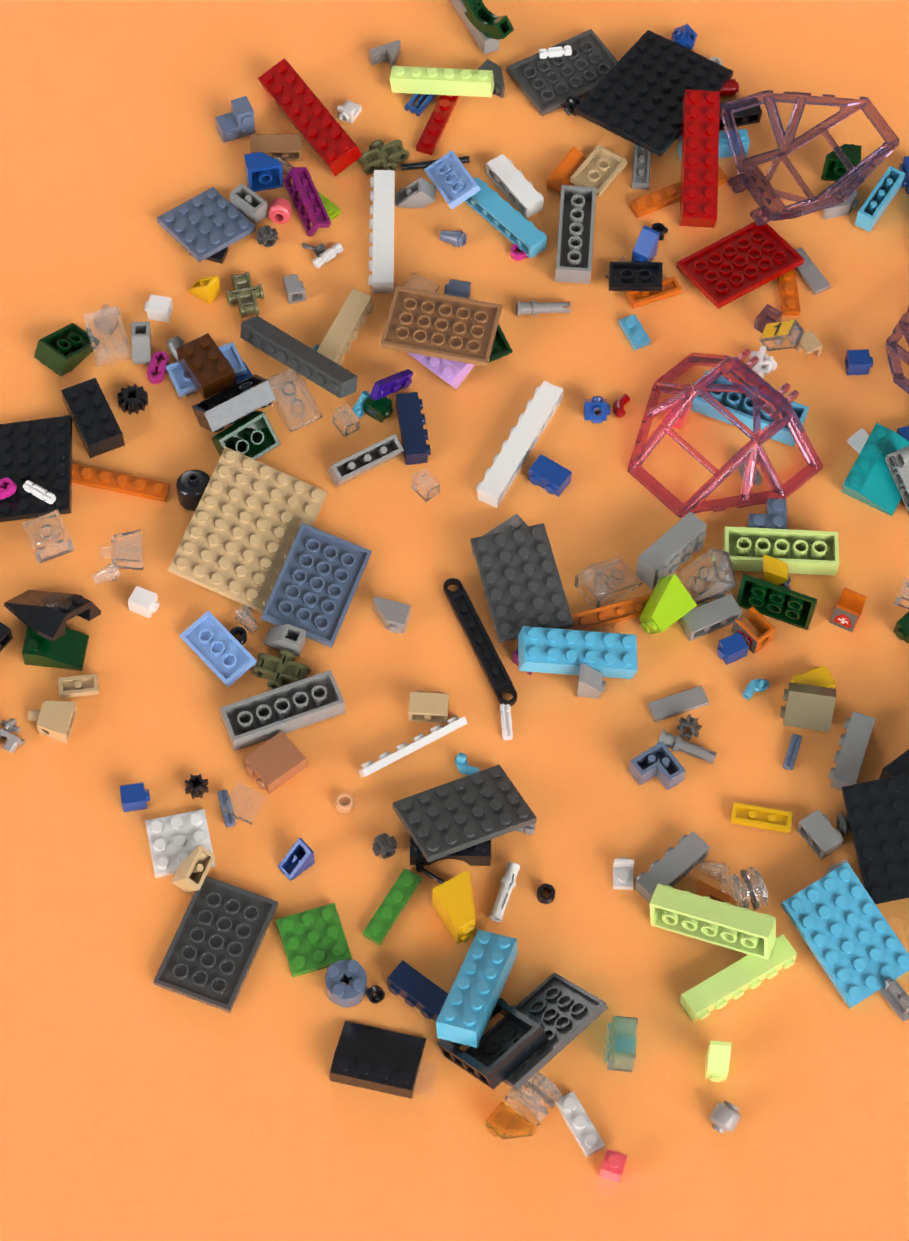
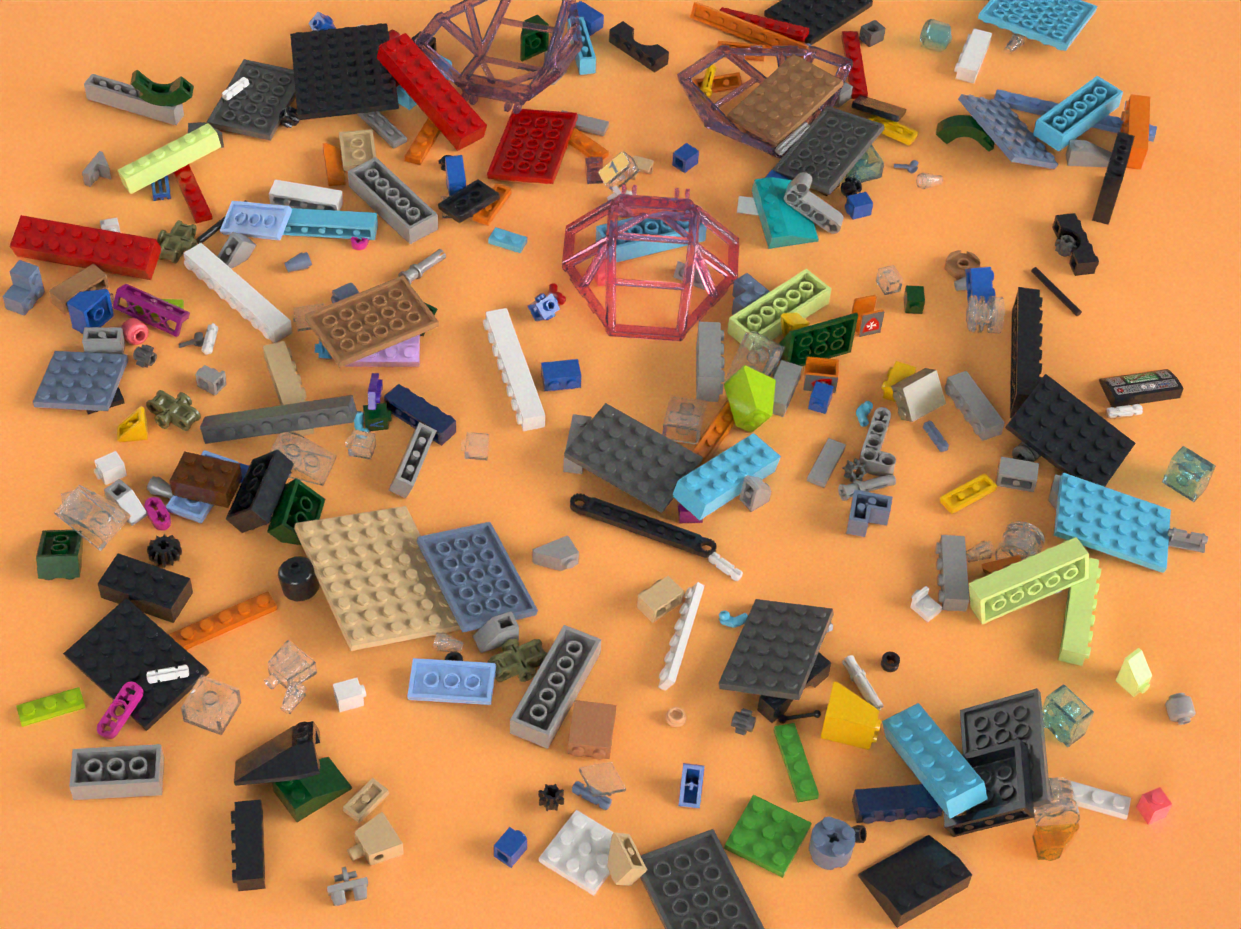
camera: 45 degrees left, 10 degrees down
none -> light grey beam [859,407,896,477]

